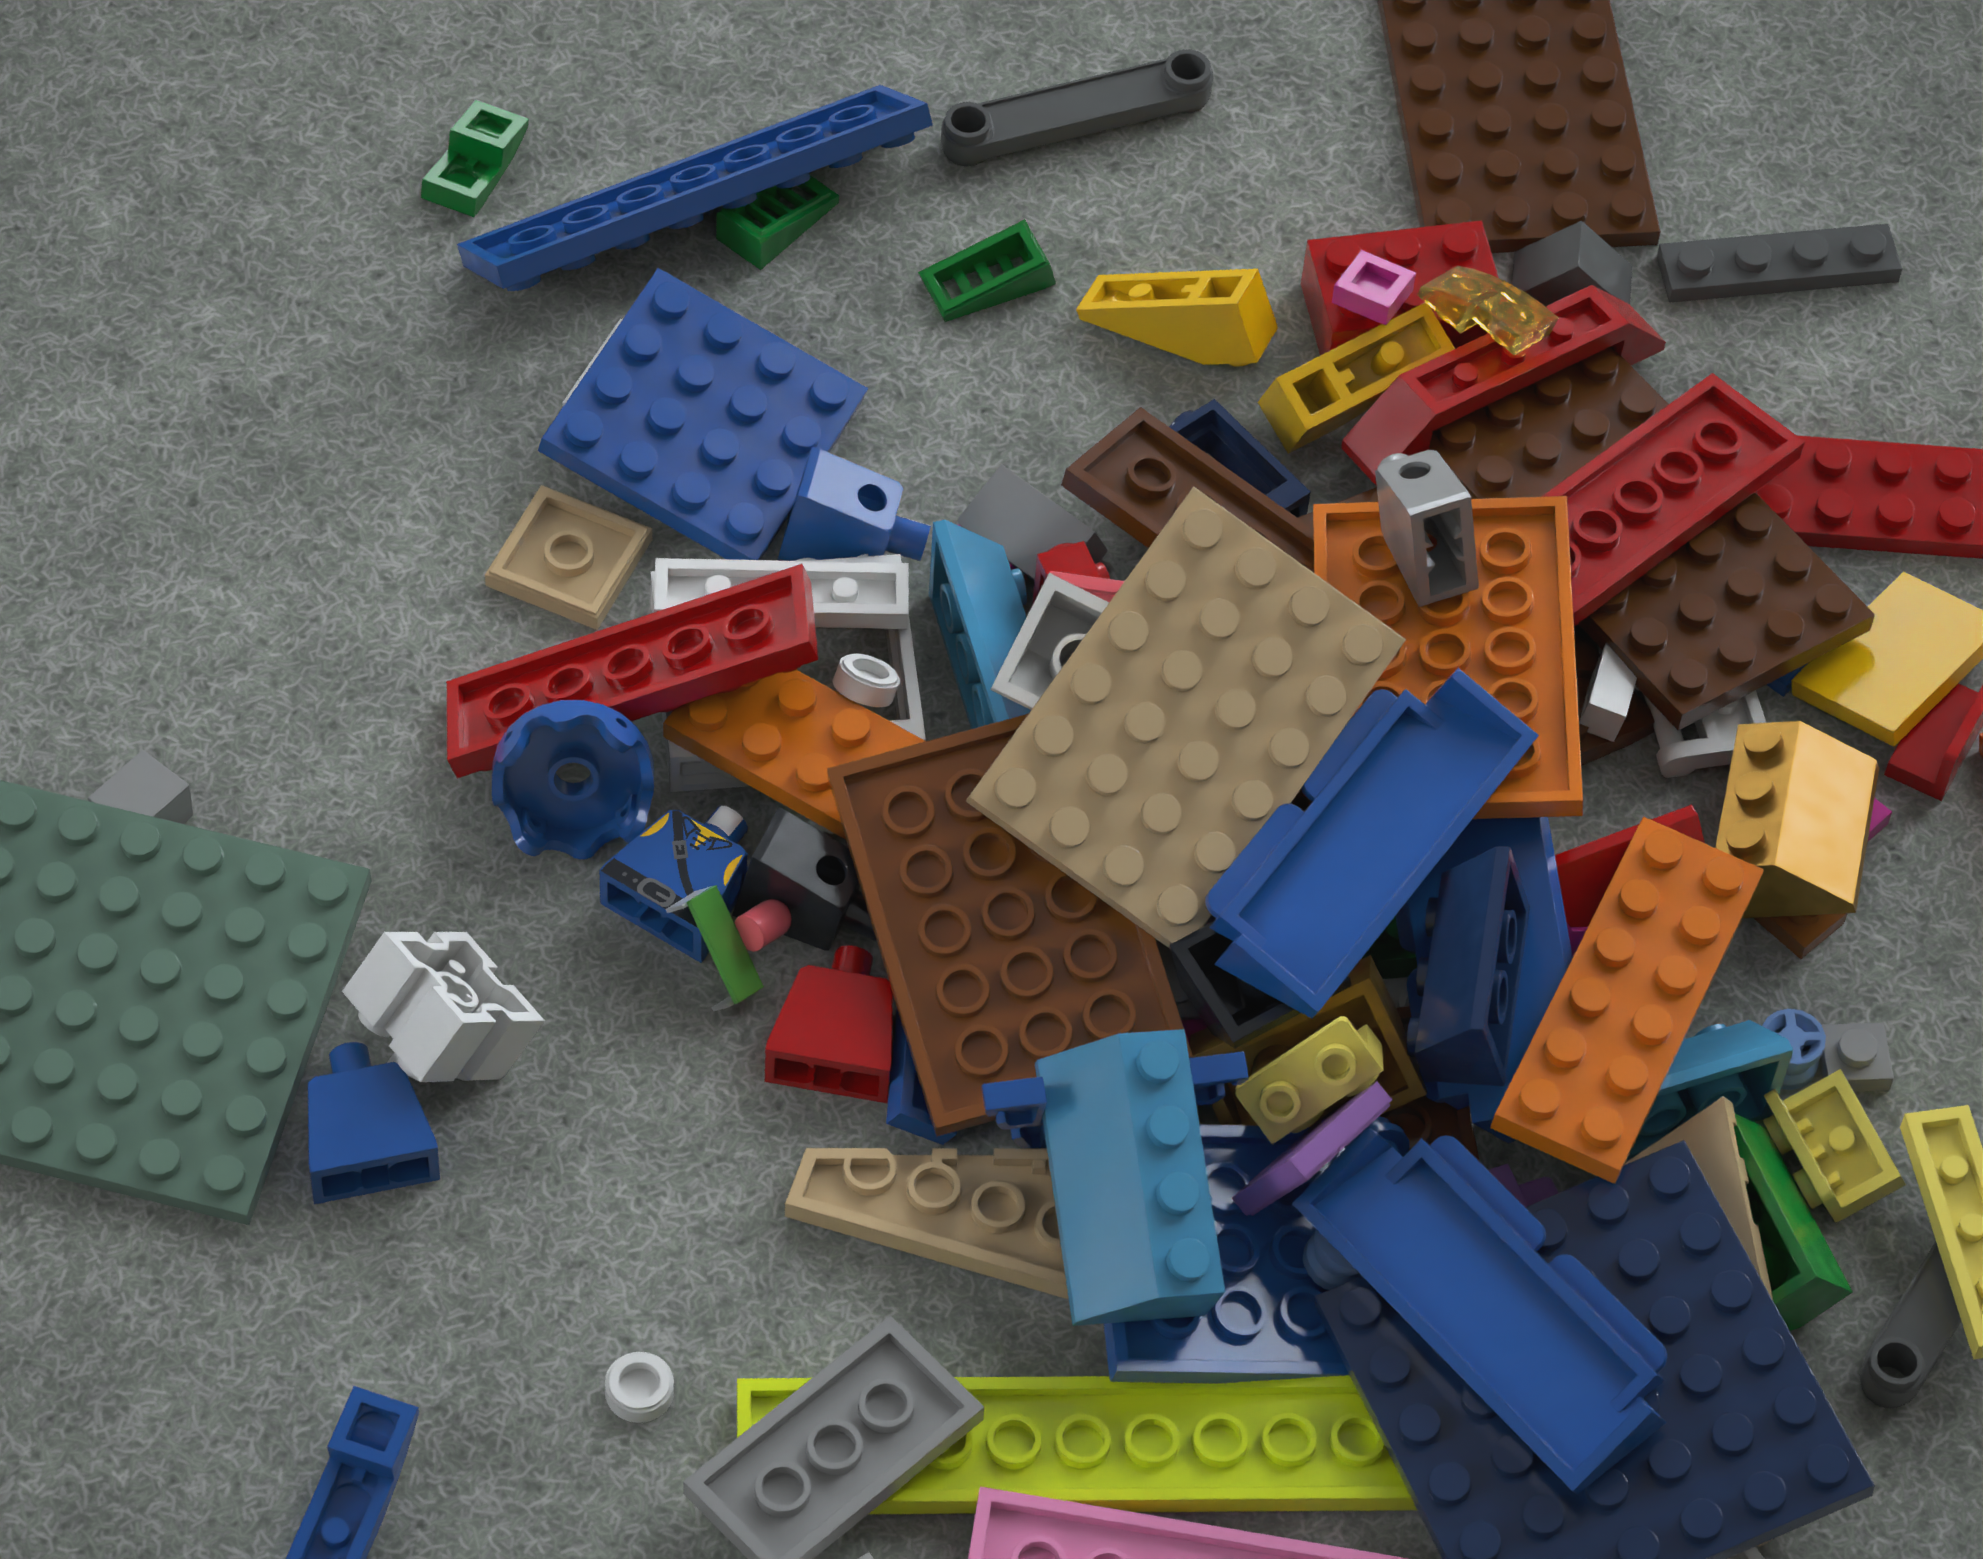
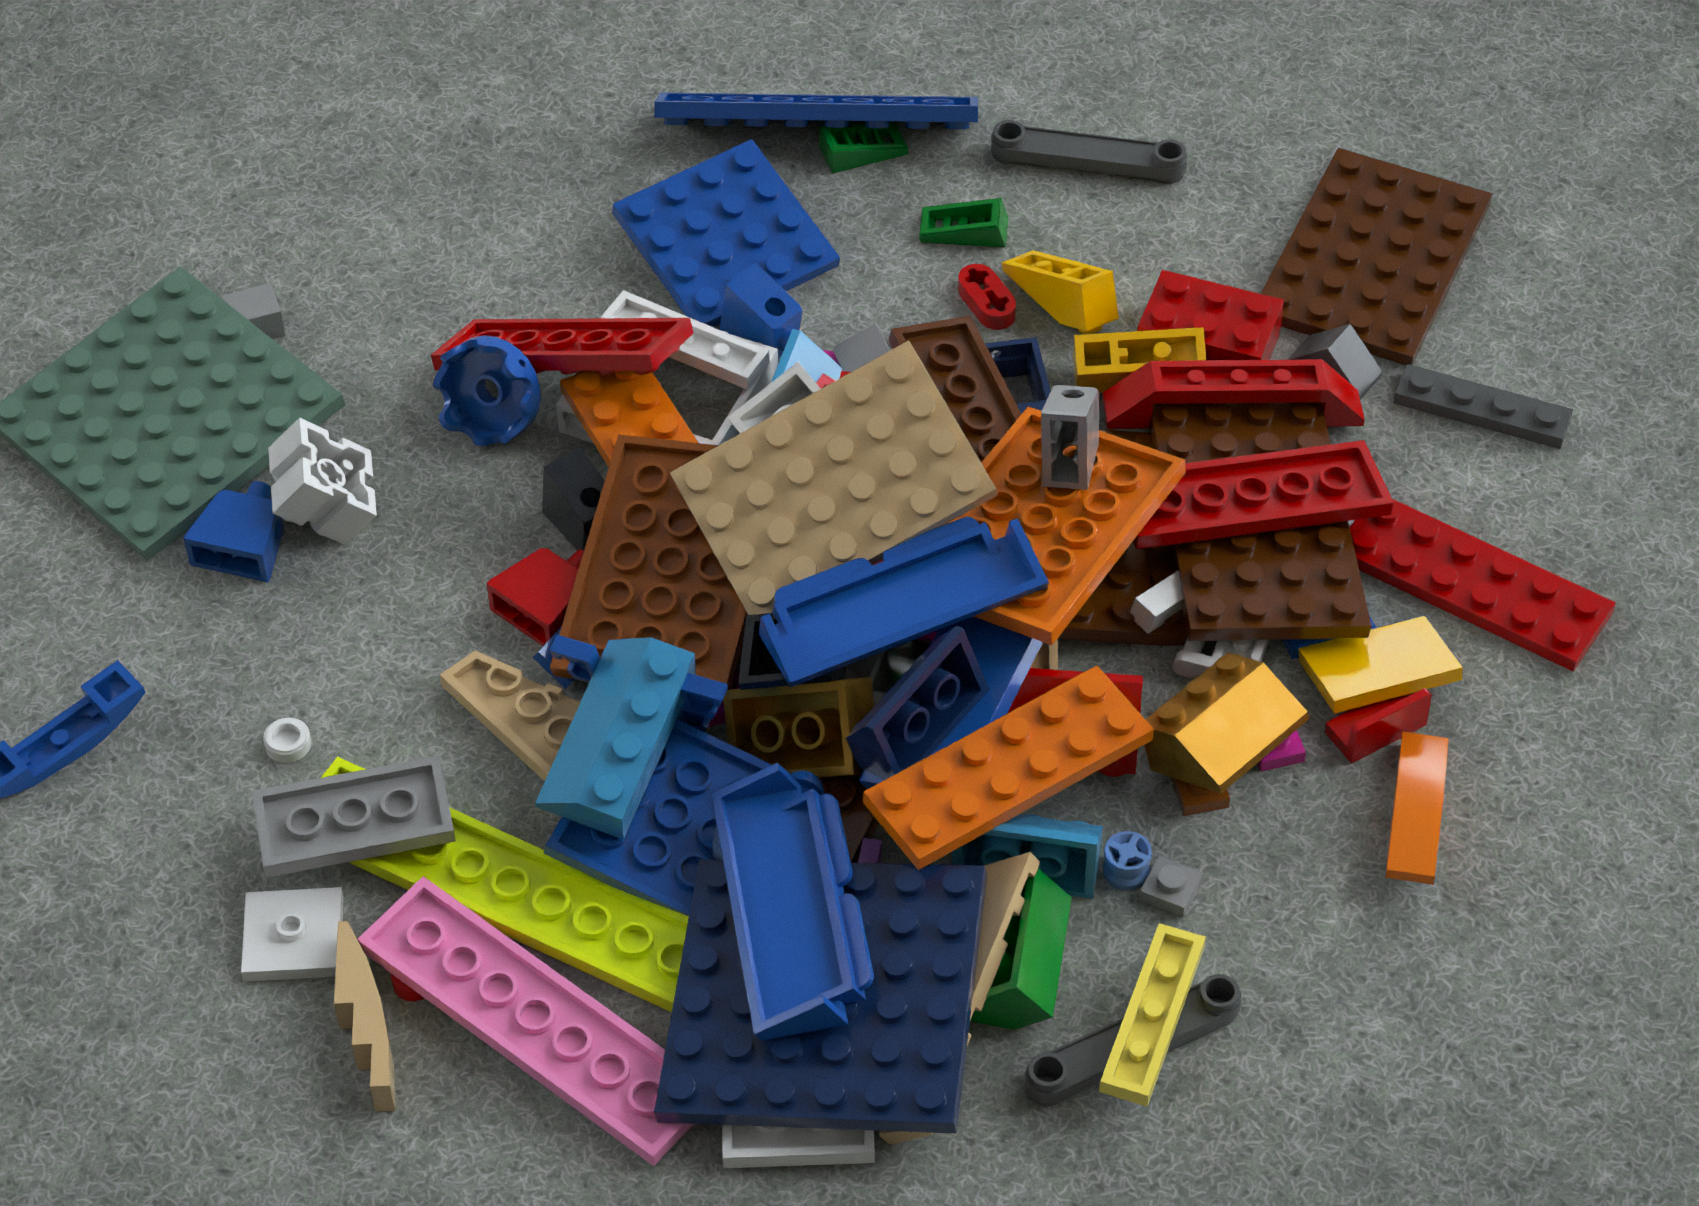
camera: 35 degrees right, 5 degrees down
green slope [421,100,529,217] -> none
tan tile [485,485,652,630] -> none
blue torso [599,806,748,963] -> none
bright green piece [665,885,792,1011] -> none
white tile [832,654,900,707] -> none
medium lavender tile [1232,1082,1392,1216] -> none
light yellow bracket [1236,1016,1383,1144] -> none
dark pink plate [1332,250,1416,325] -> none
clear yellow slope [1417,266,1559,356] -> none
light yellow bracket [1763,1069,1906,1223] -> none
none -> red beam [958,263,1016,330]

